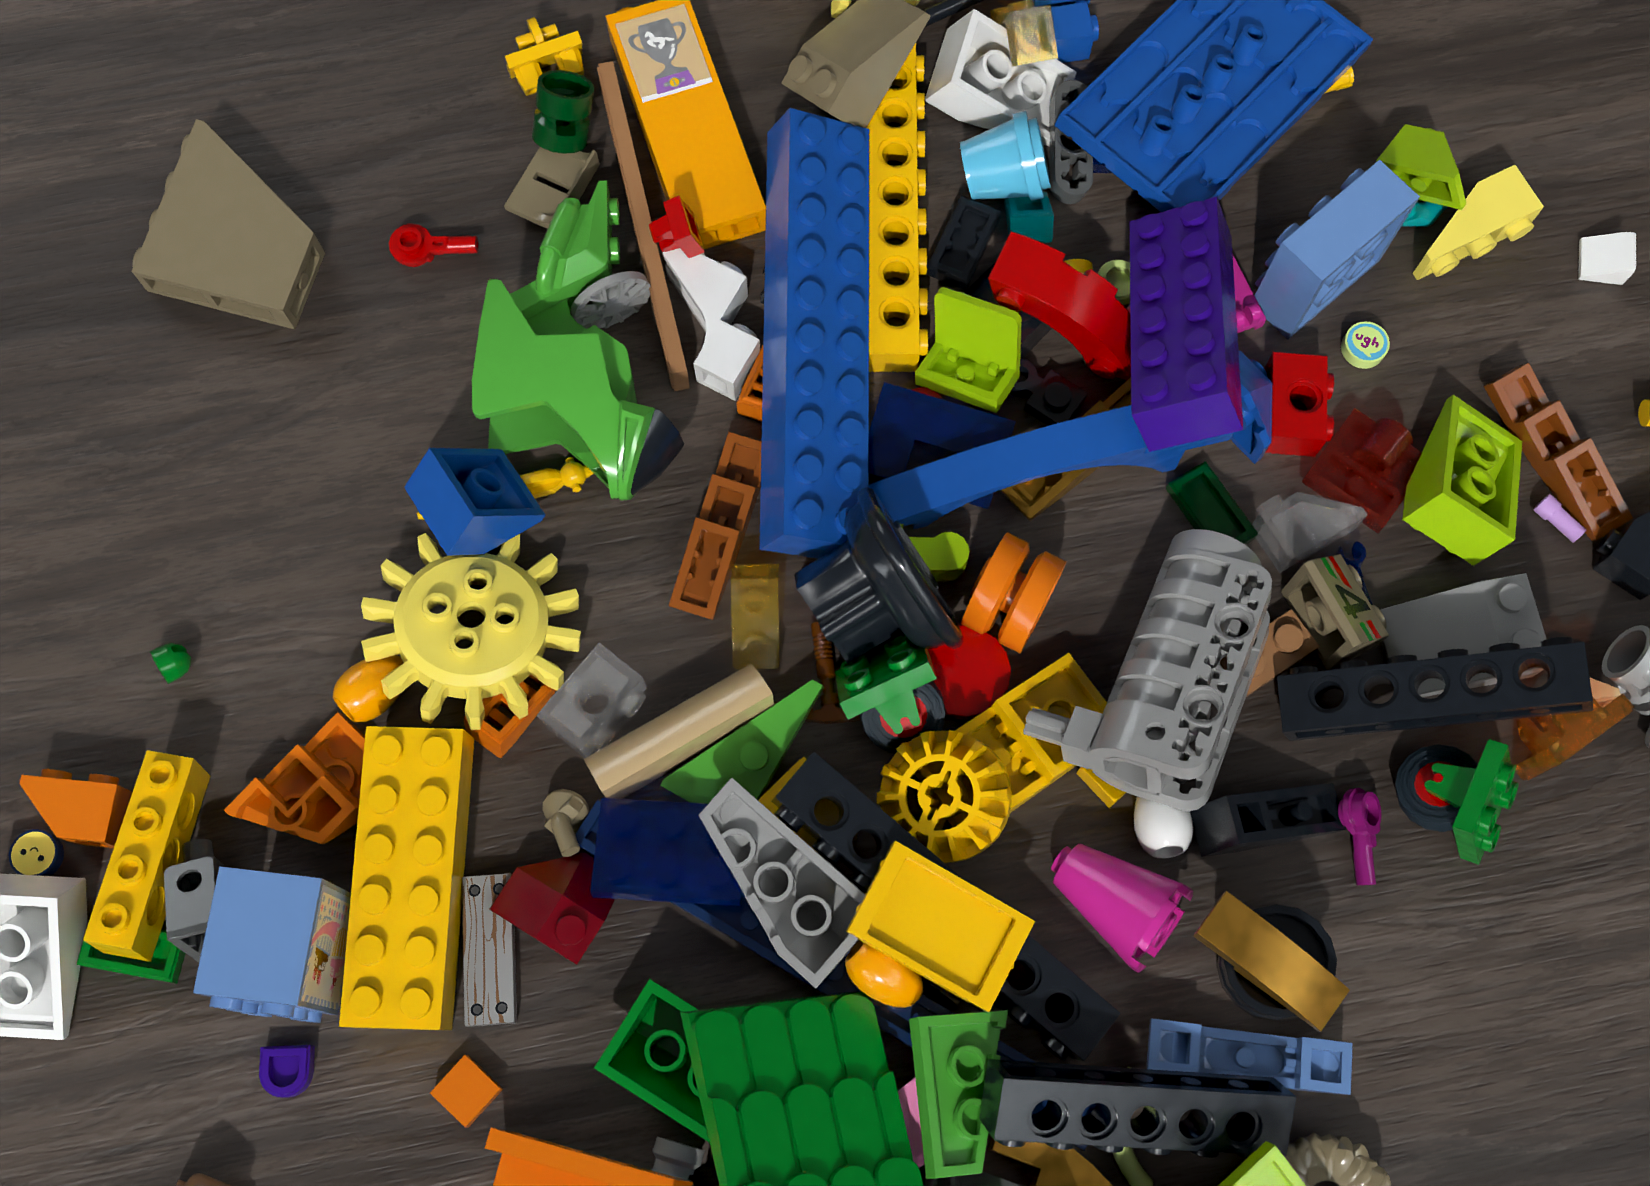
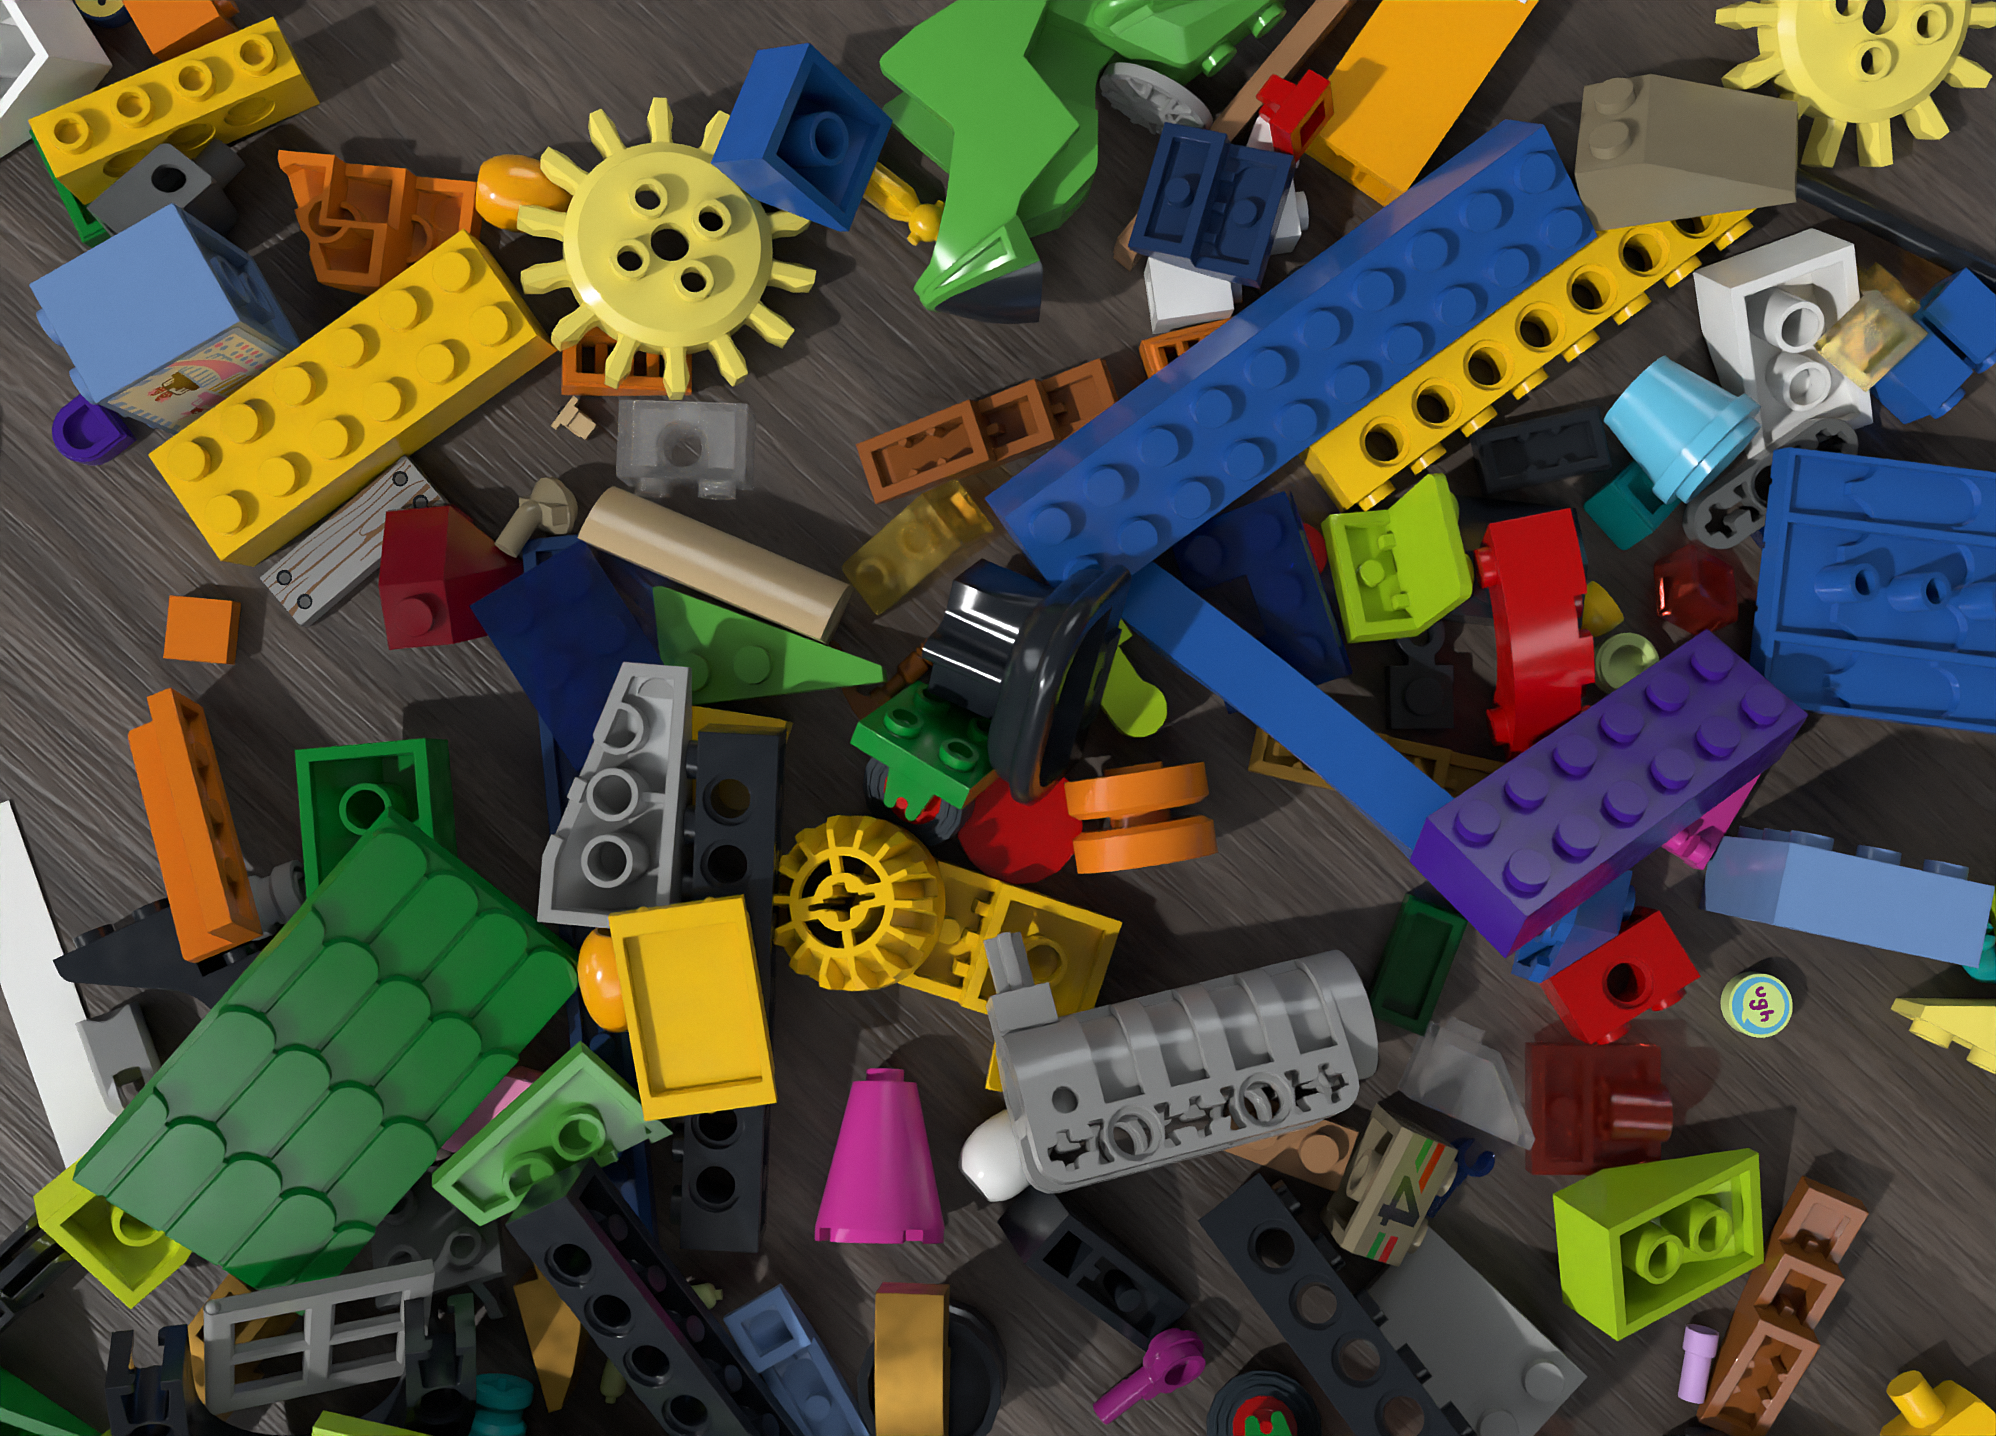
camera: 60 degrees right, 15 degrees up
none -> tan piece [551,396,598,441]
none -> dark blue slope [1128,122,1297,289]
none -> clear red slope [1653,543,1738,636]

